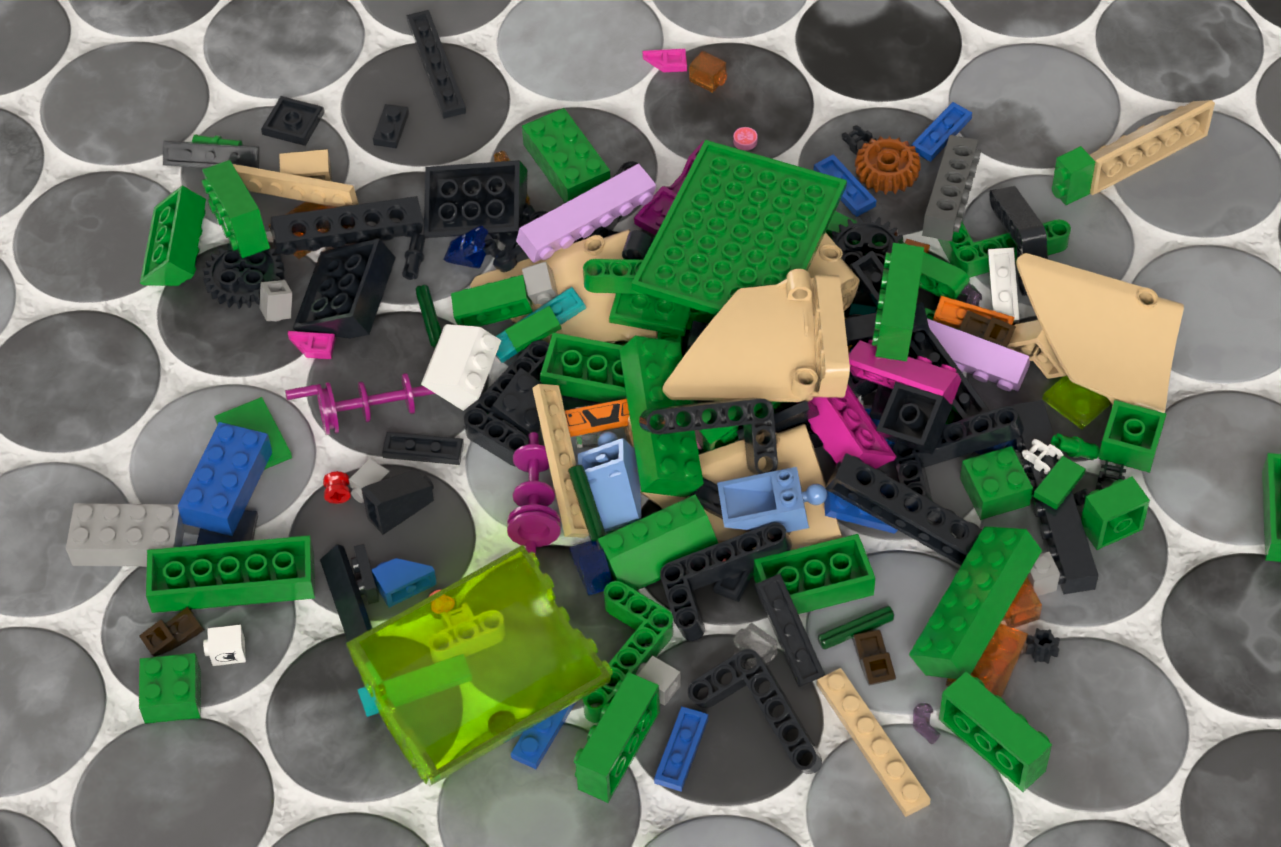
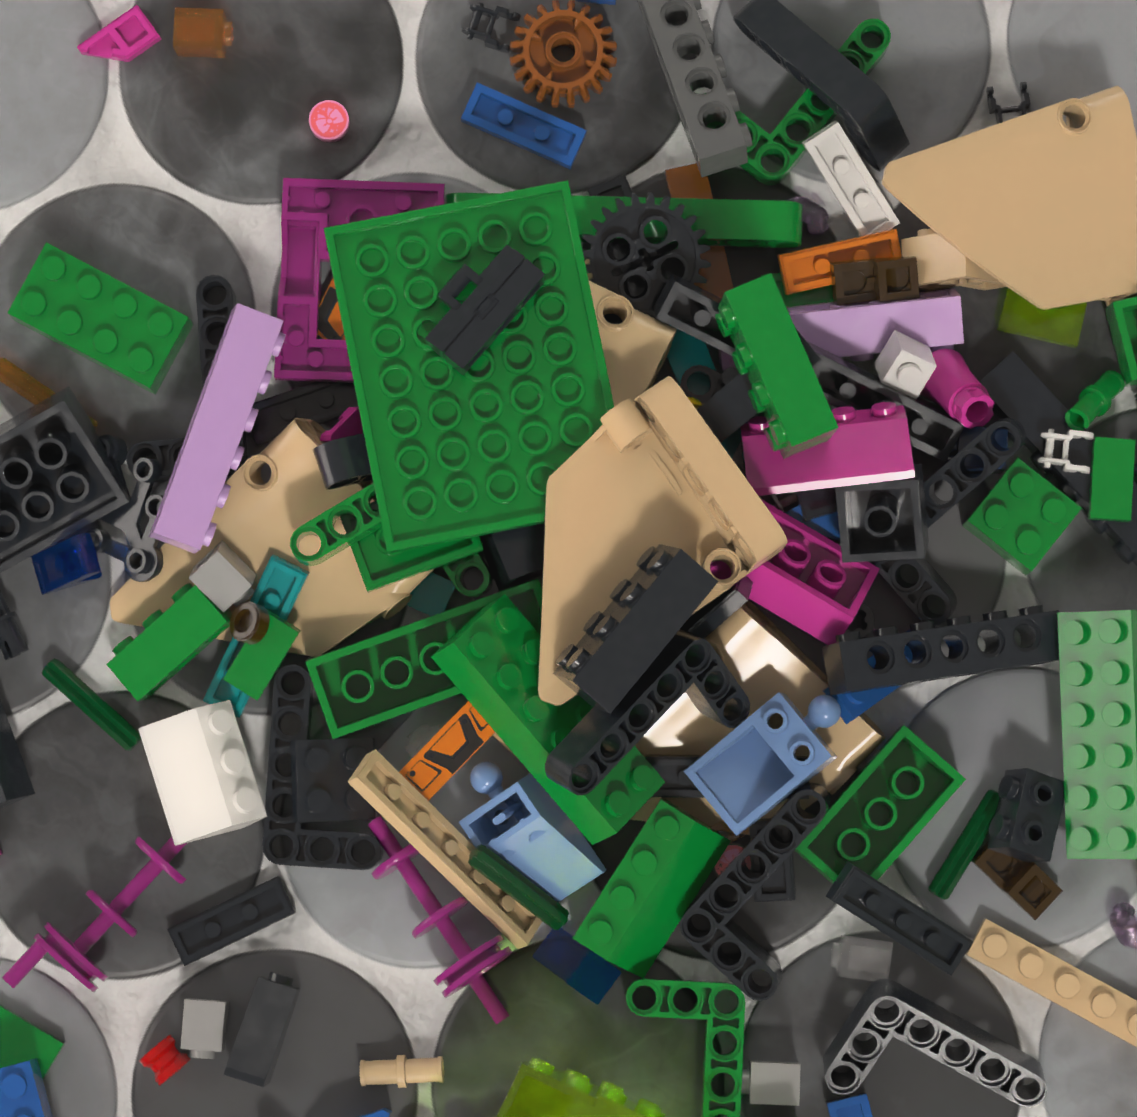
camera: 35 degrees left, 30 degrees up
none -> dark brown tile [230,601,270,645]
none -> tan pin [360,1055,444,1088]
none -> black piece [425,245,545,376]
none -> black brick [553,544,719,713]
none -> white brick [874,330,937,399]
none -> dark pink plant [920,349,994,429]
none -> black brick [988,768,1064,863]

